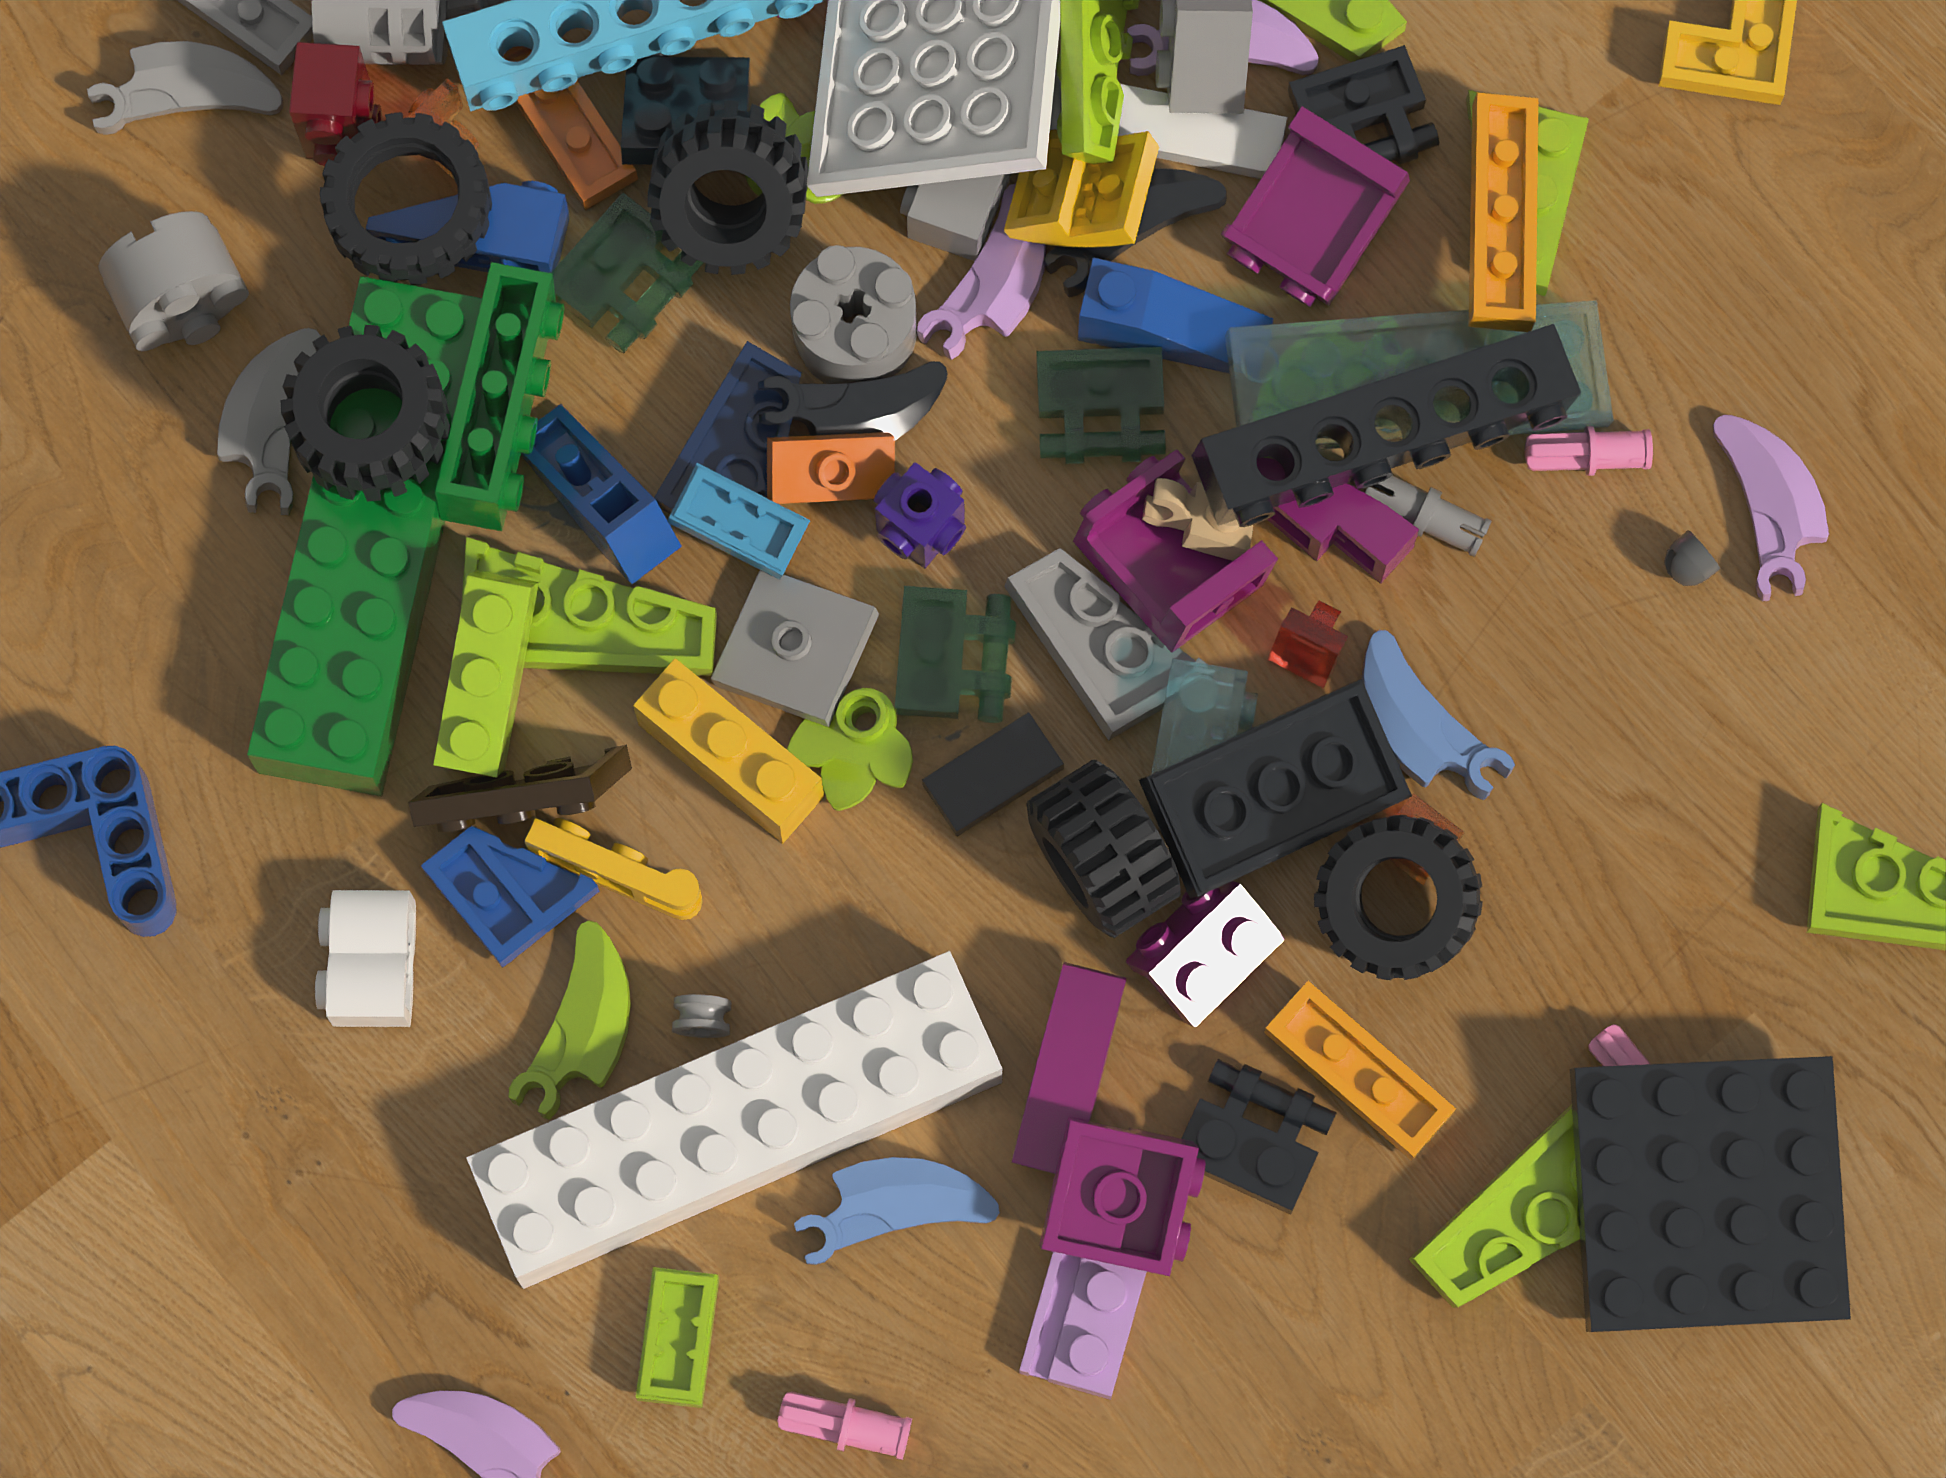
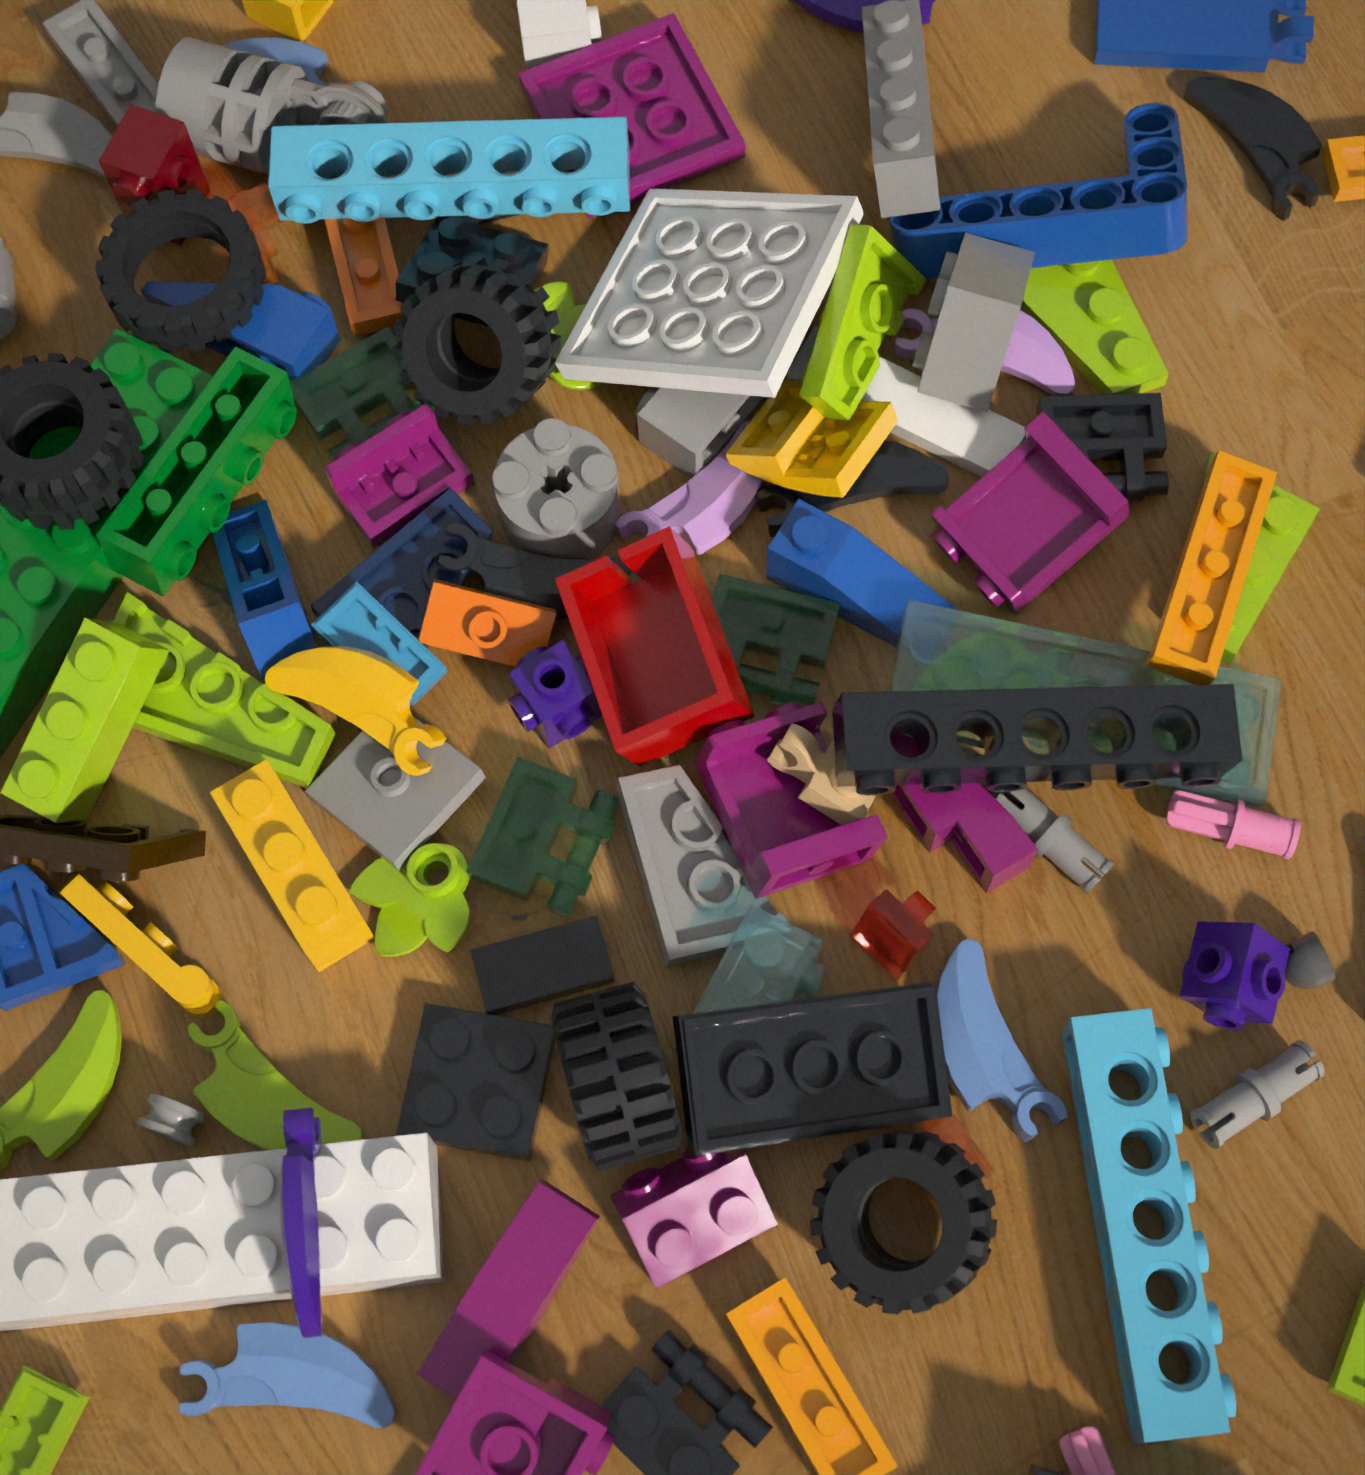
camera: 20 degrees right, 5 degrees down
none -> lime piece [187,1000,362,1151]
none -> yellow piece [265,646,446,776]
none -> dark purple piece [280,1108,323,1338]
none -> magenta bracket [325,404,475,549]
none -> black plate [396,1003,555,1161]
none -> red piece [555,526,755,766]
none -> medium azure brick [1061,1008,1236,1445]
none -> dark purple brick [1179,921,1290,1030]
none -> light grey pin [1190,1040,1325,1149]

